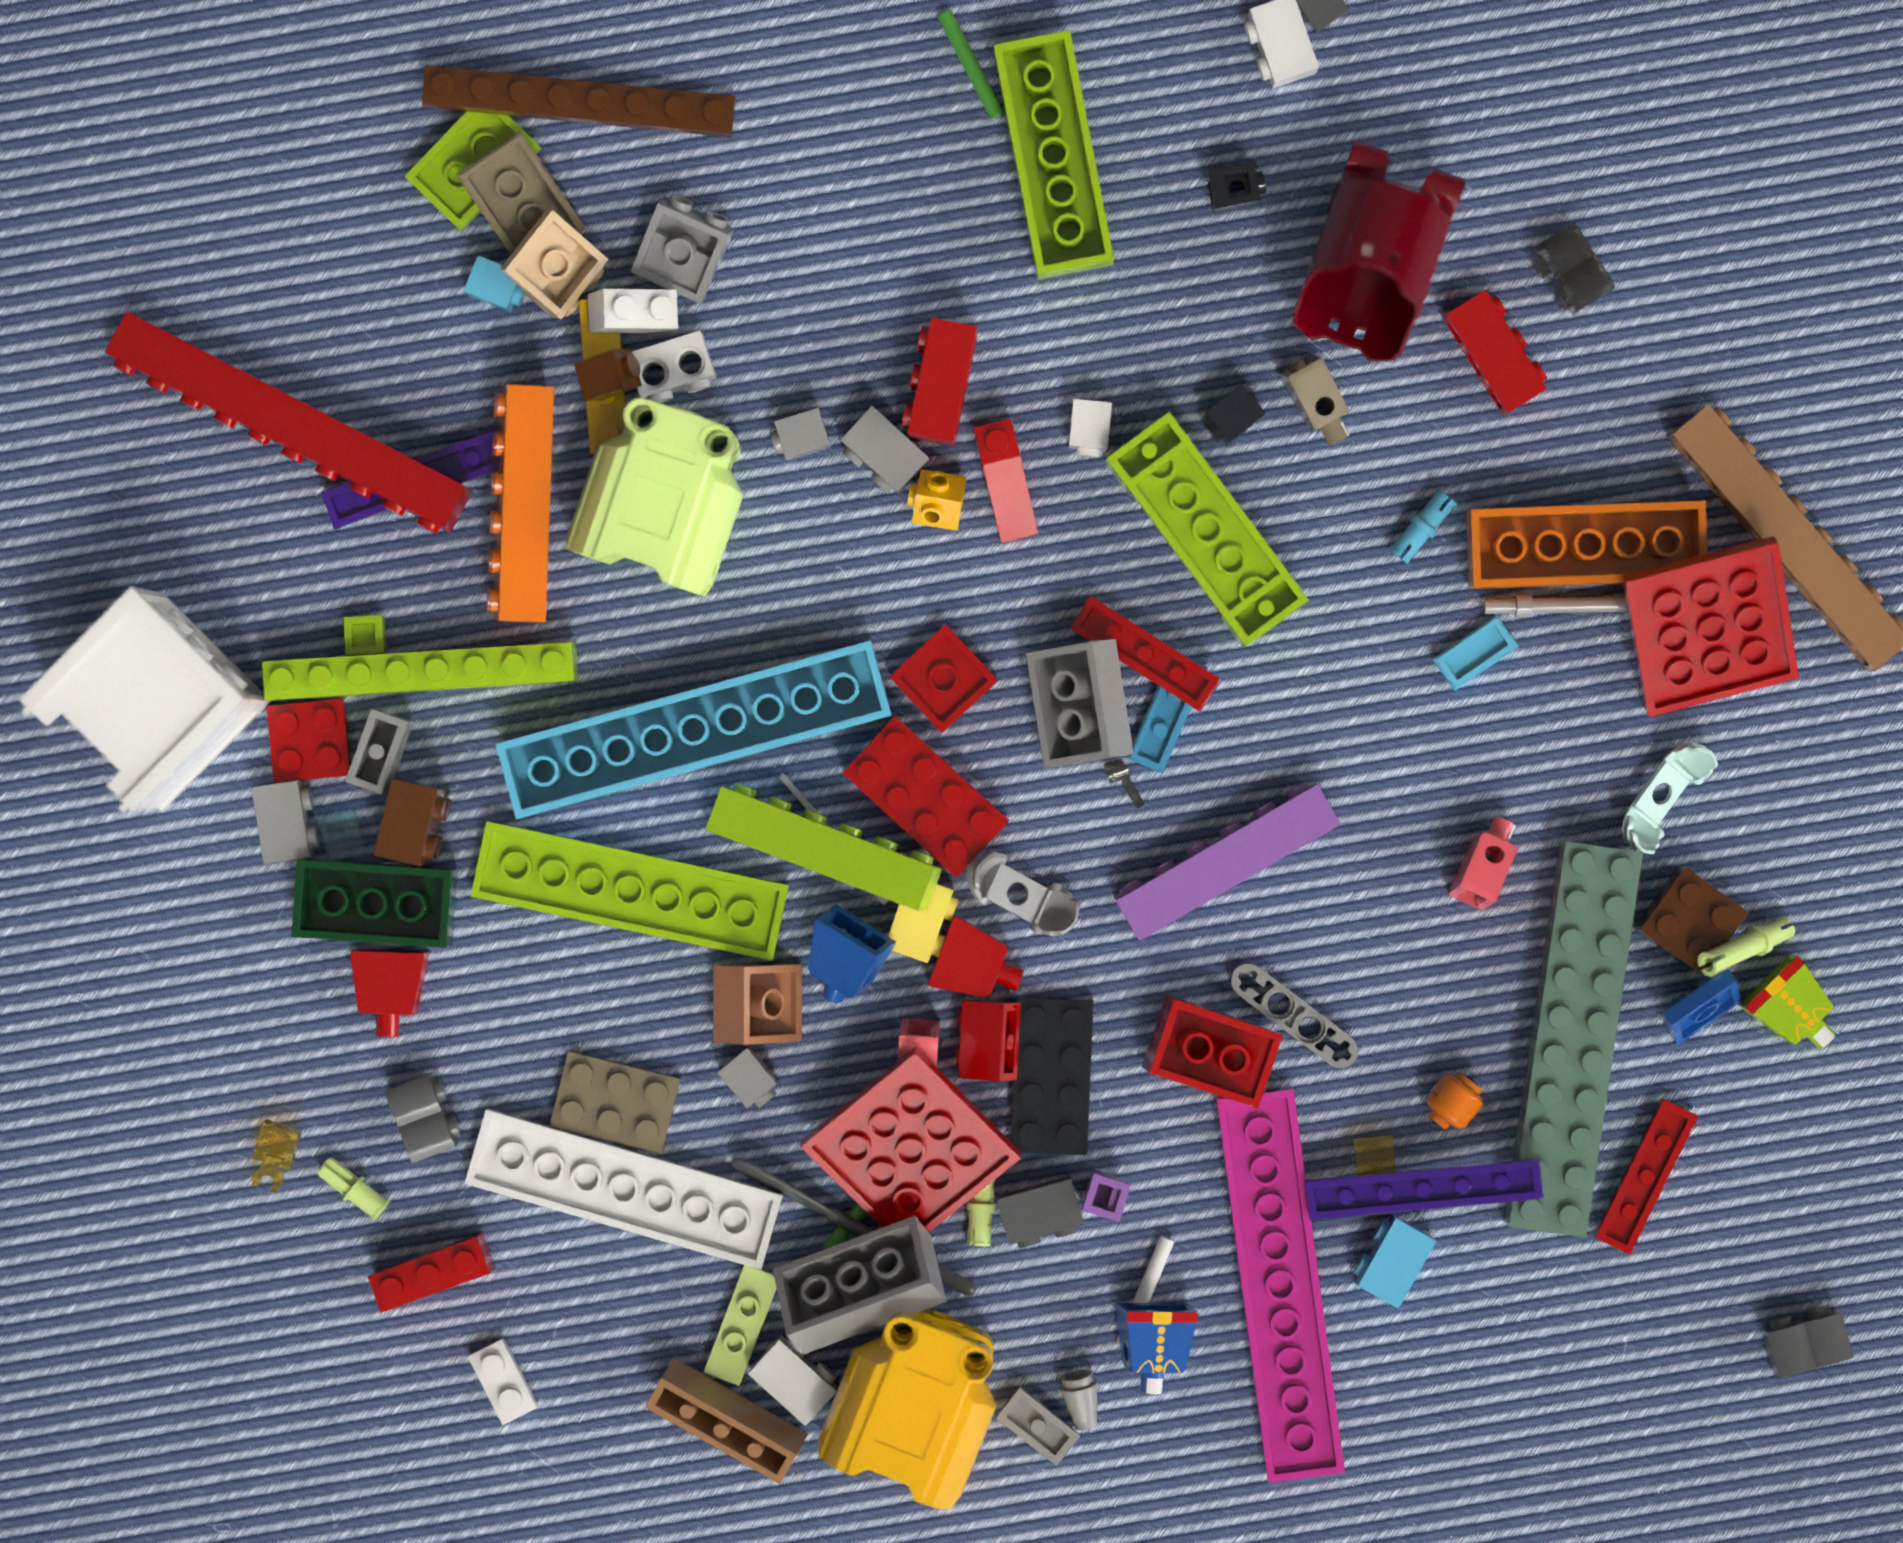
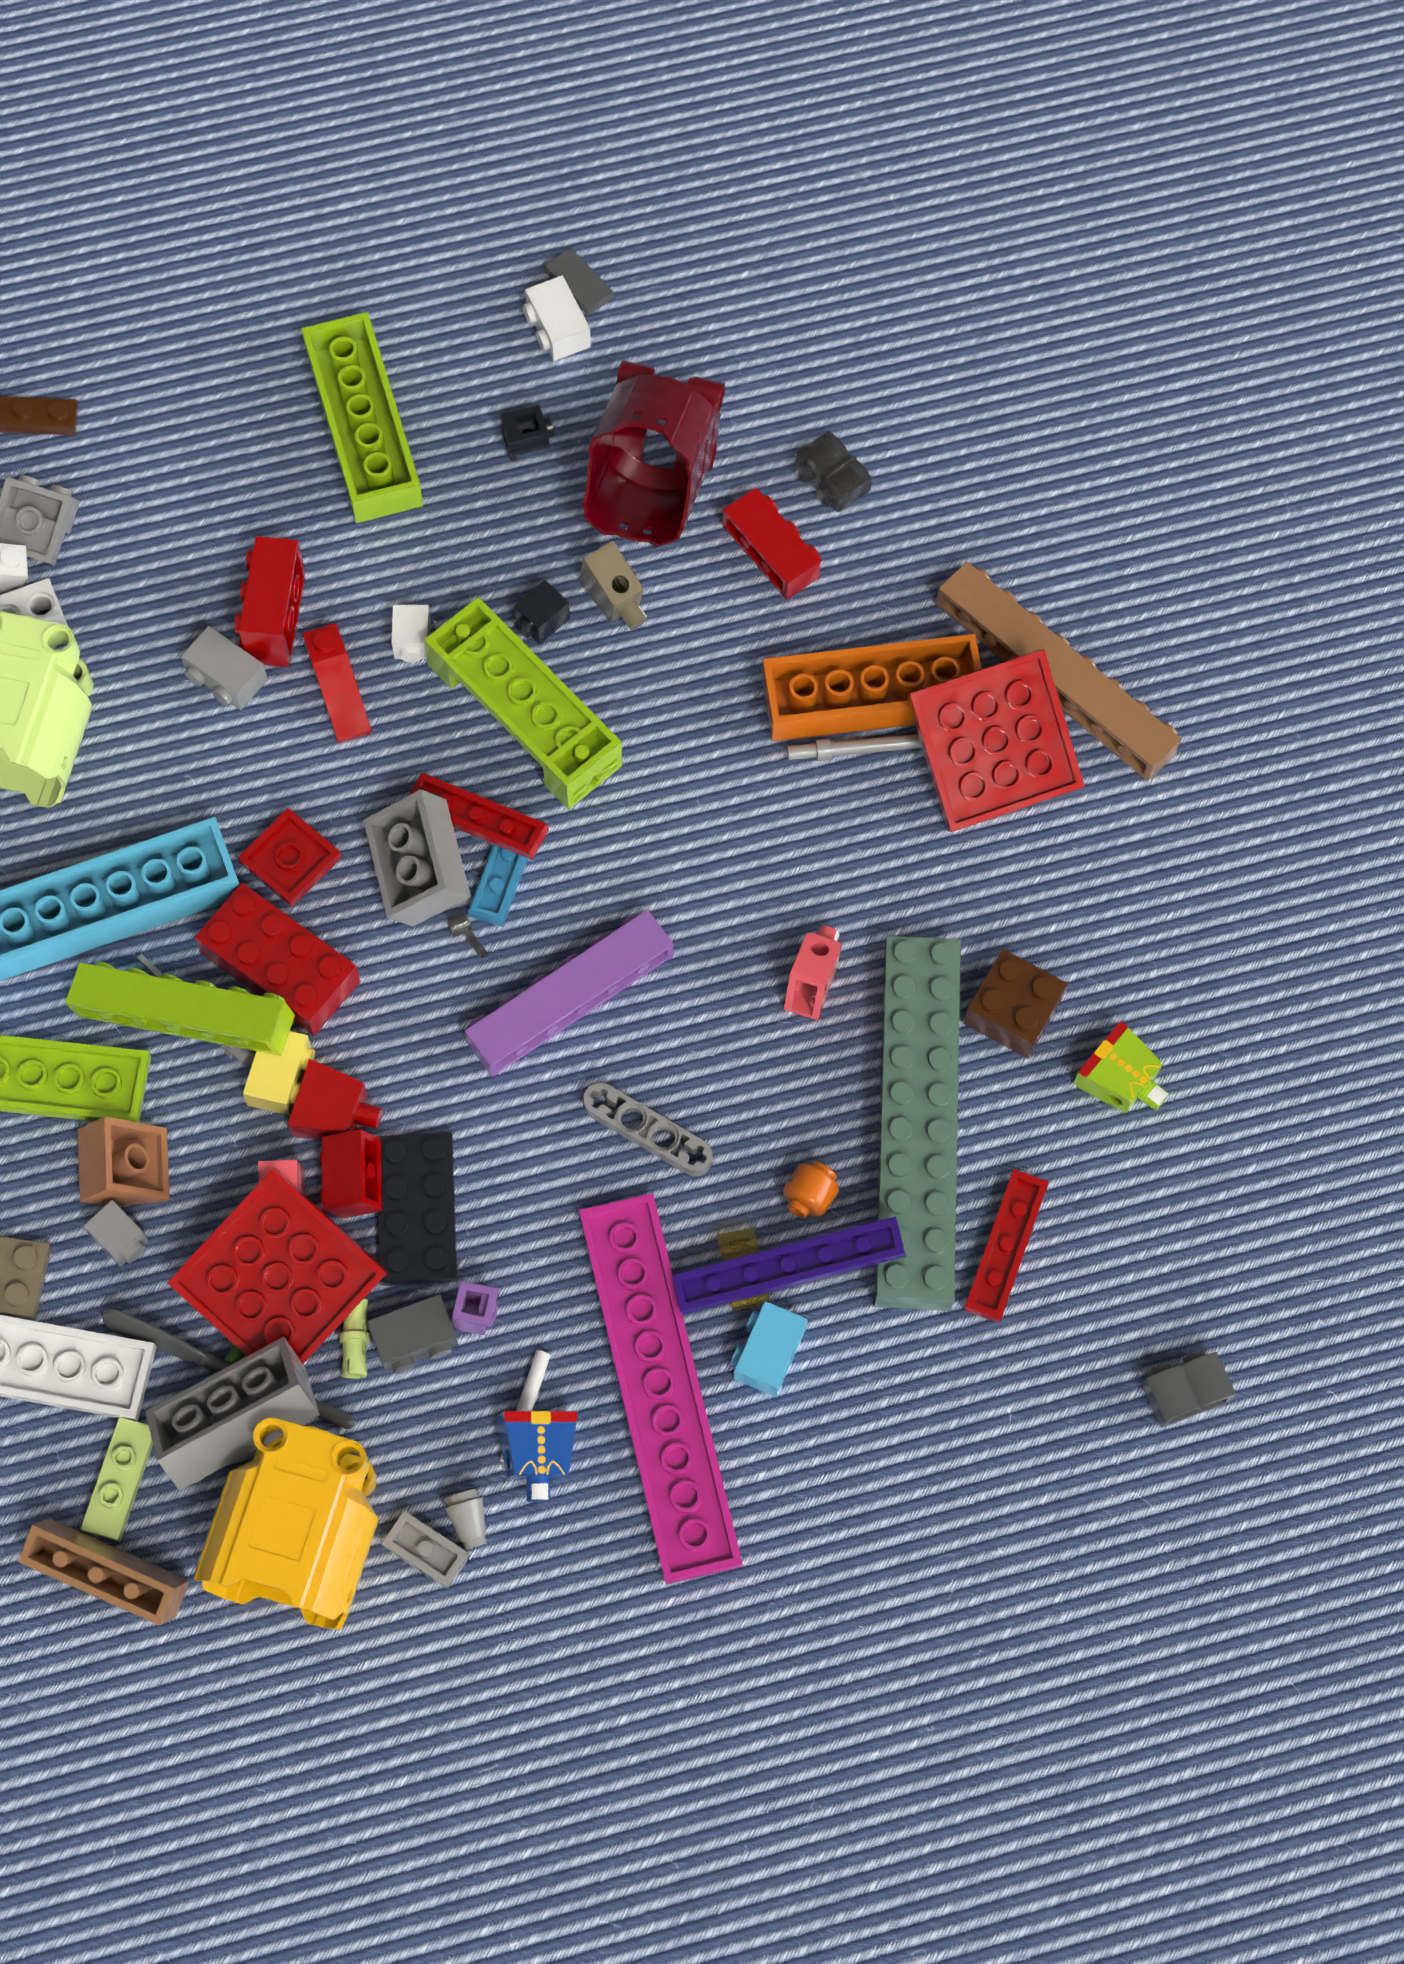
camera: 10 degrees left, 20 degrees down
white brick [748,1335,838,1426] -> none
light grey brick [770,408,832,461] -> none
blue torso [808,904,896,1003] -> none
yellow brick [907,469,967,531] -> none
bright green bar [937,10,1004,120] -> none
light grey piece [966,852,1079,936] -> none
red slope [1142,994,1283,1108] -> none
medium azure pin [1389,489,1458,564] -> none
medium azure tile [1432,615,1519,691] -> none
light aqua piece [1622,742,1718,854] -> none
blue plate [1663,969,1741,1046] -> none
yellowish green pin [1698,916,1795,977] -> none

